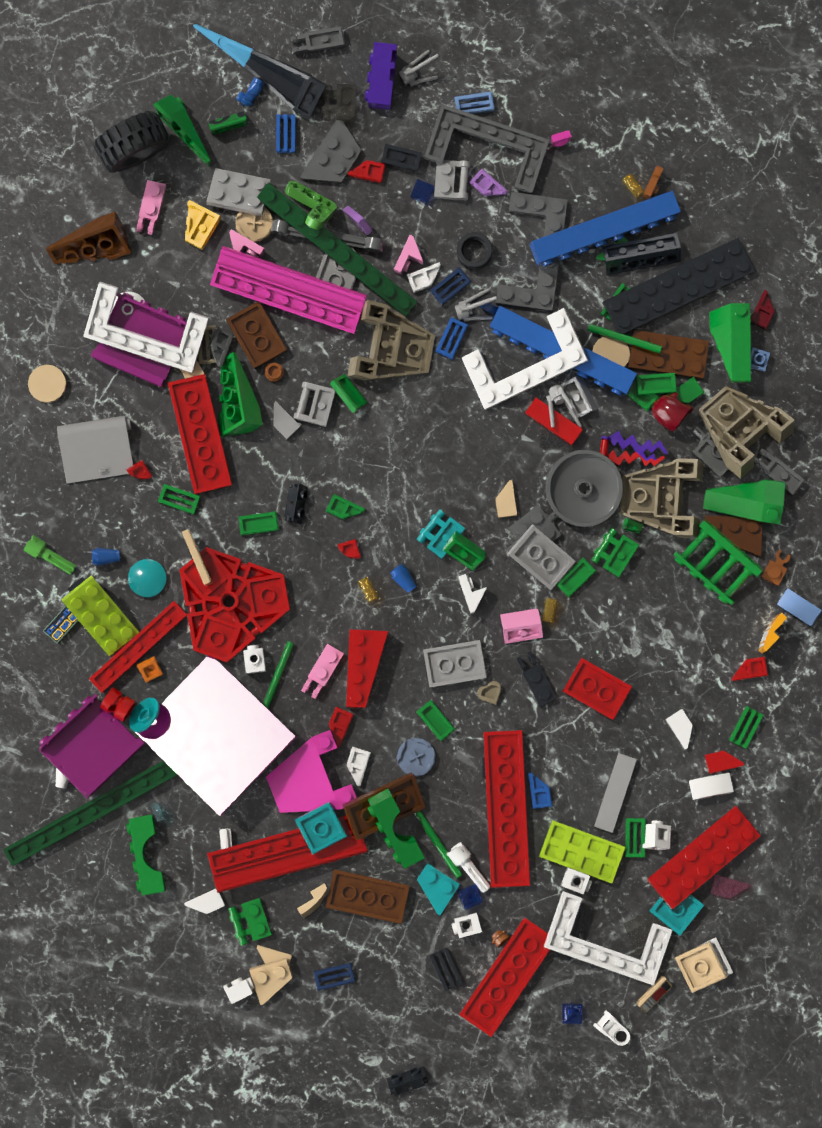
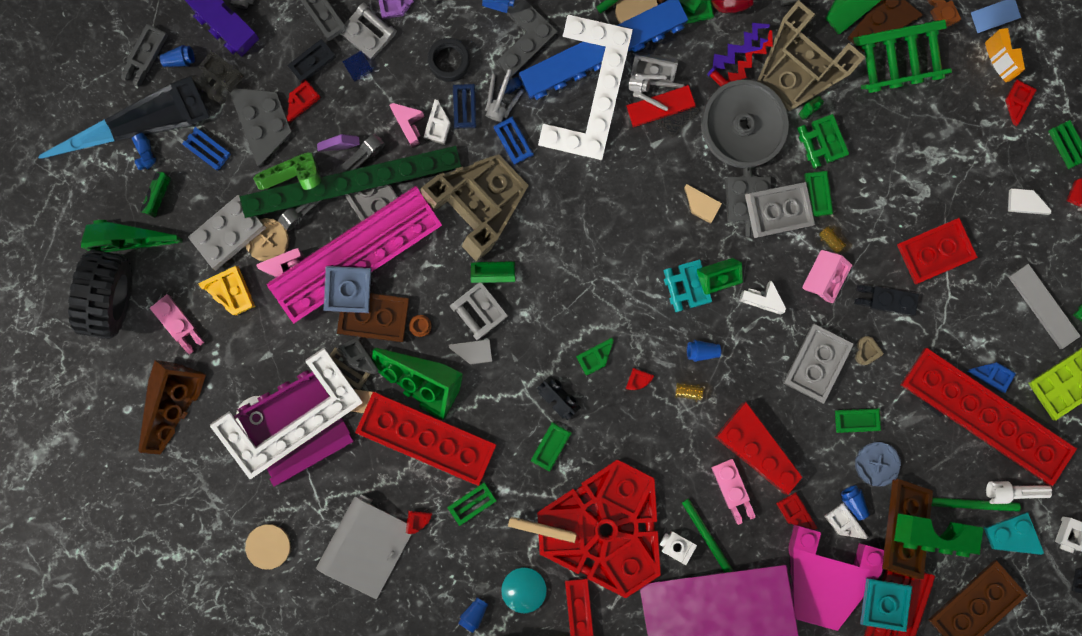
camera: 55 degrees left, 0 degrees up
clear blue tile [457,884,483,910] -> none
none -> blue cone [160,45,195,67]
none -> sand blue tile [323,266,371,313]
none -> blue cone [841,485,870,520]

